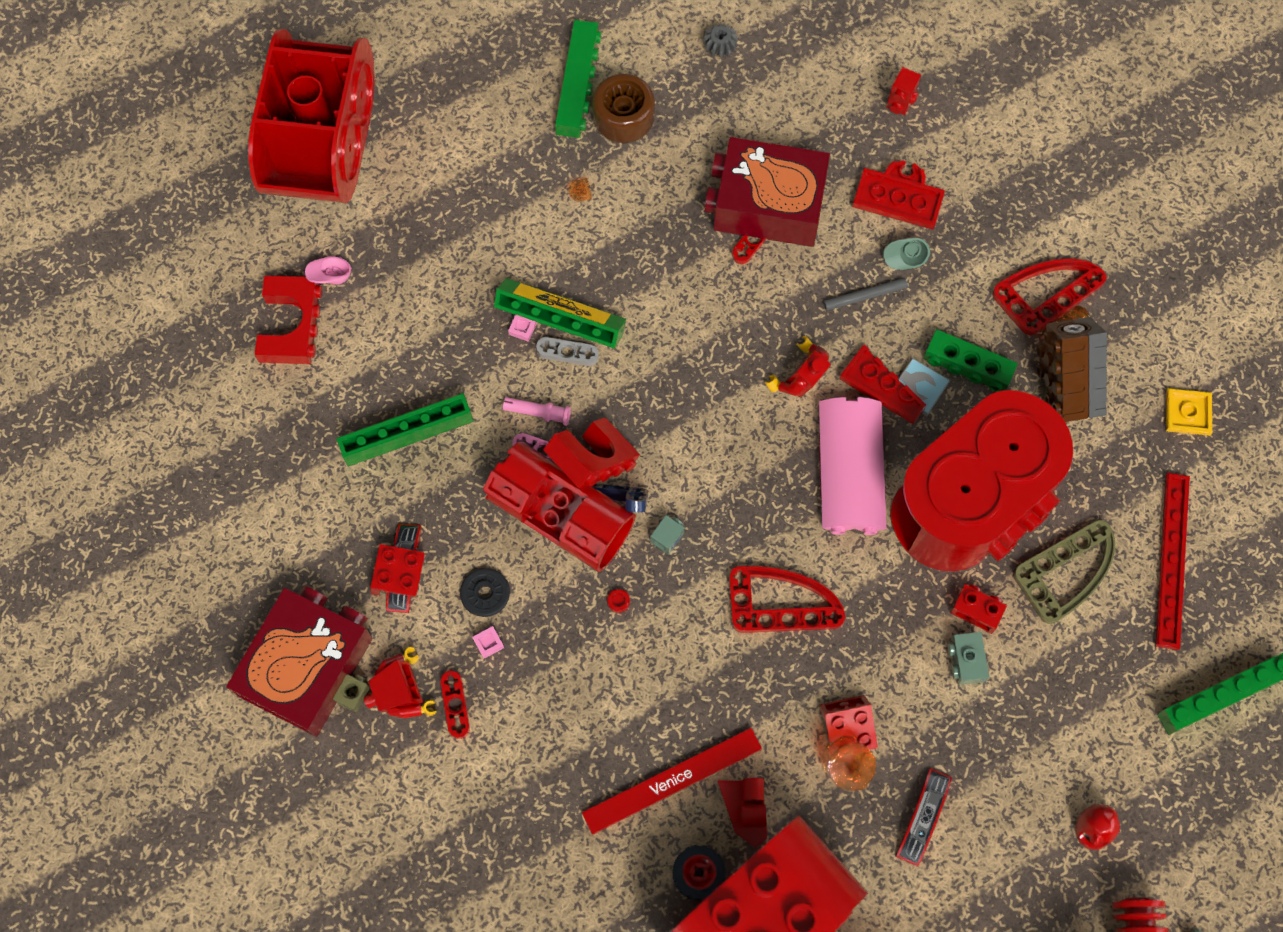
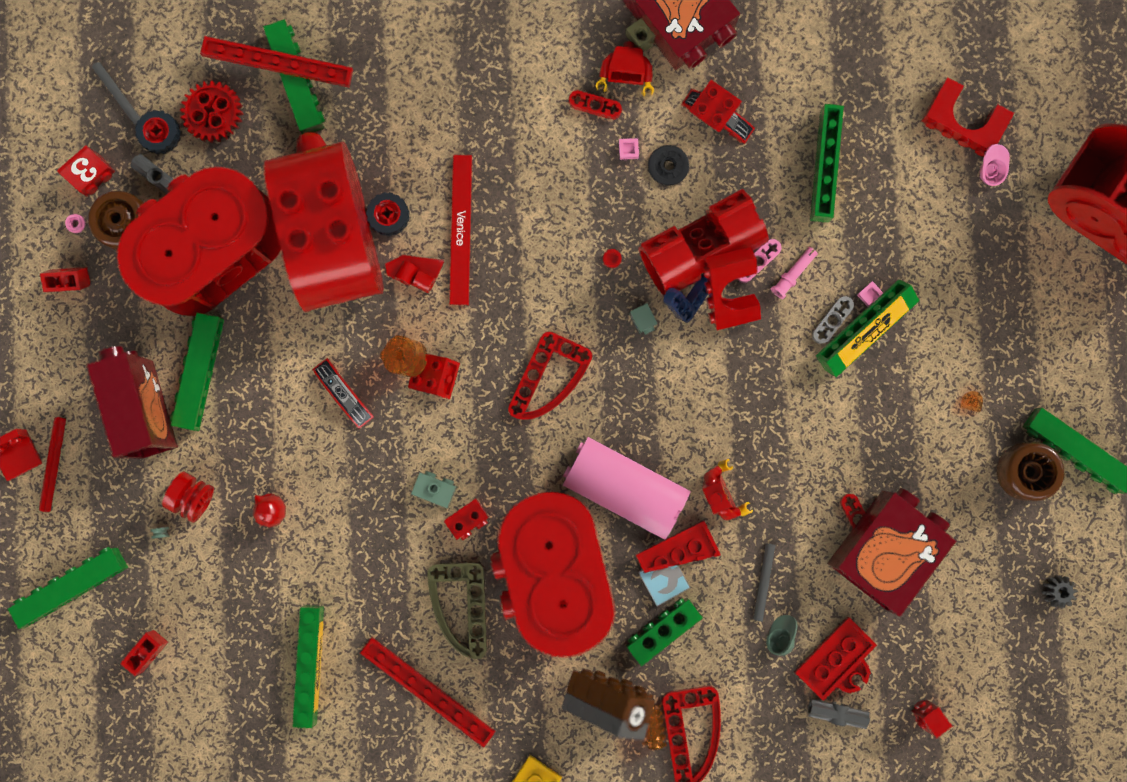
camera: 115 degrees right, 15 degrees up
none -> dark grey piece [808,699,870,729]

